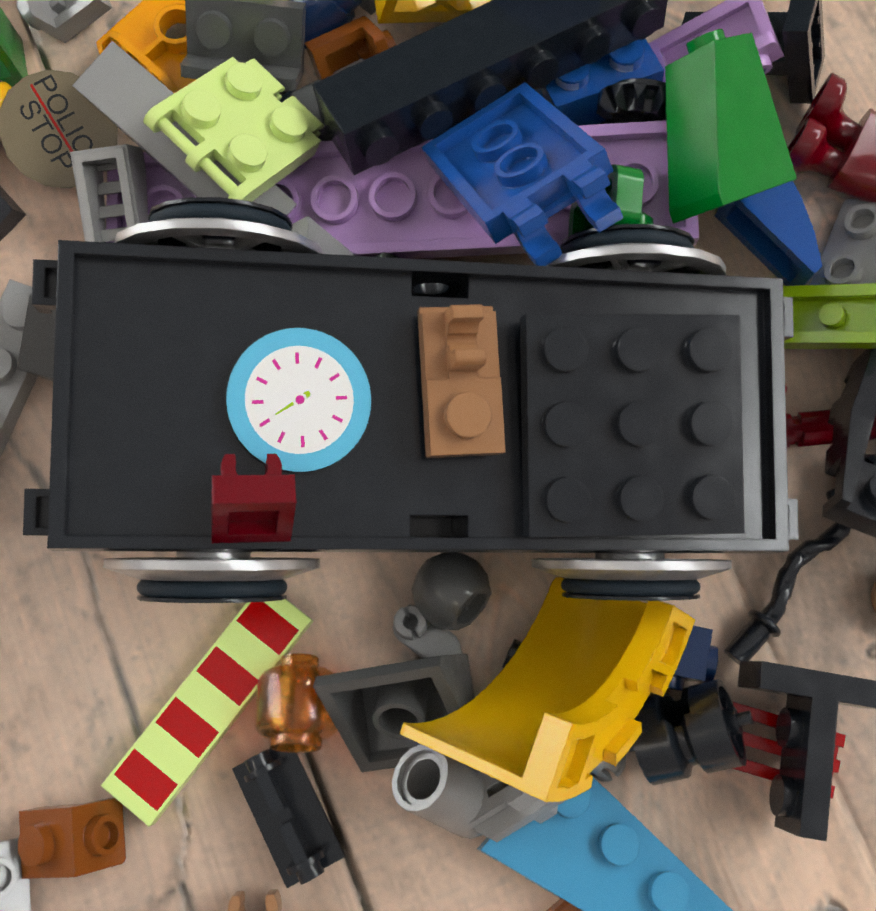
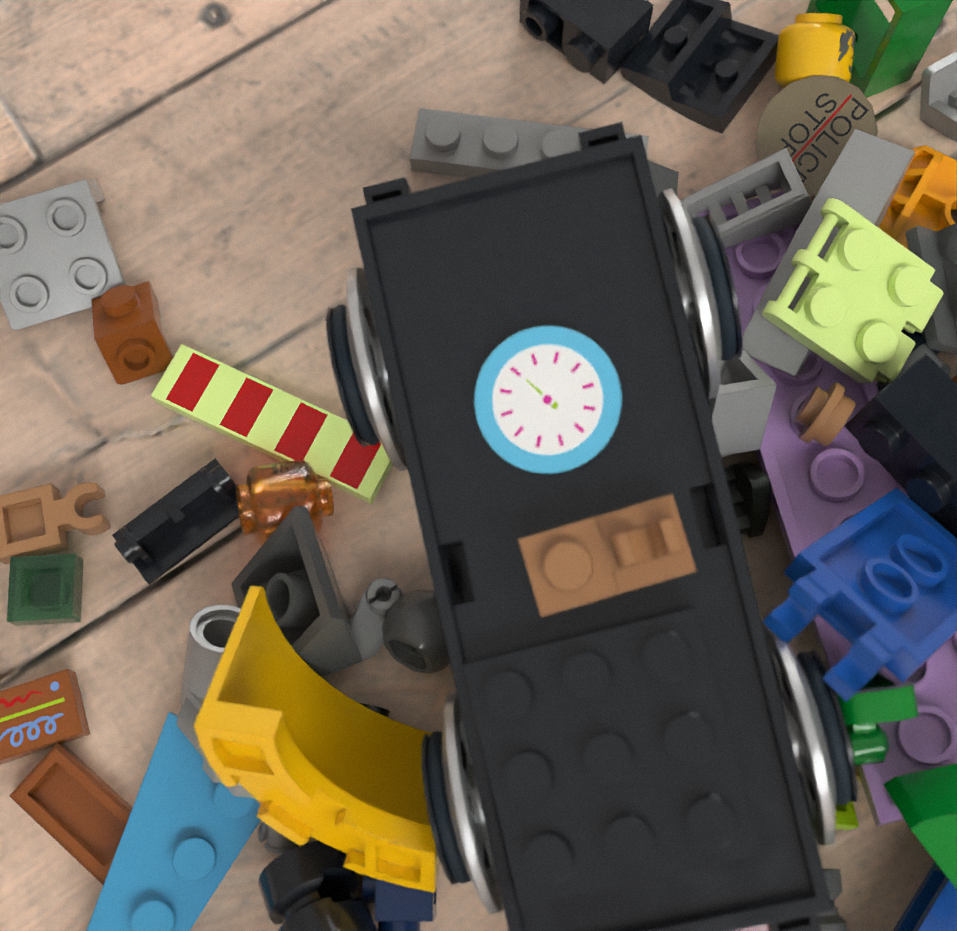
camera: 80 degrees right, 5 degrees down
dark red tile [211,454,297,544] -> none
none -> medium nougat plate [794,382,856,447]

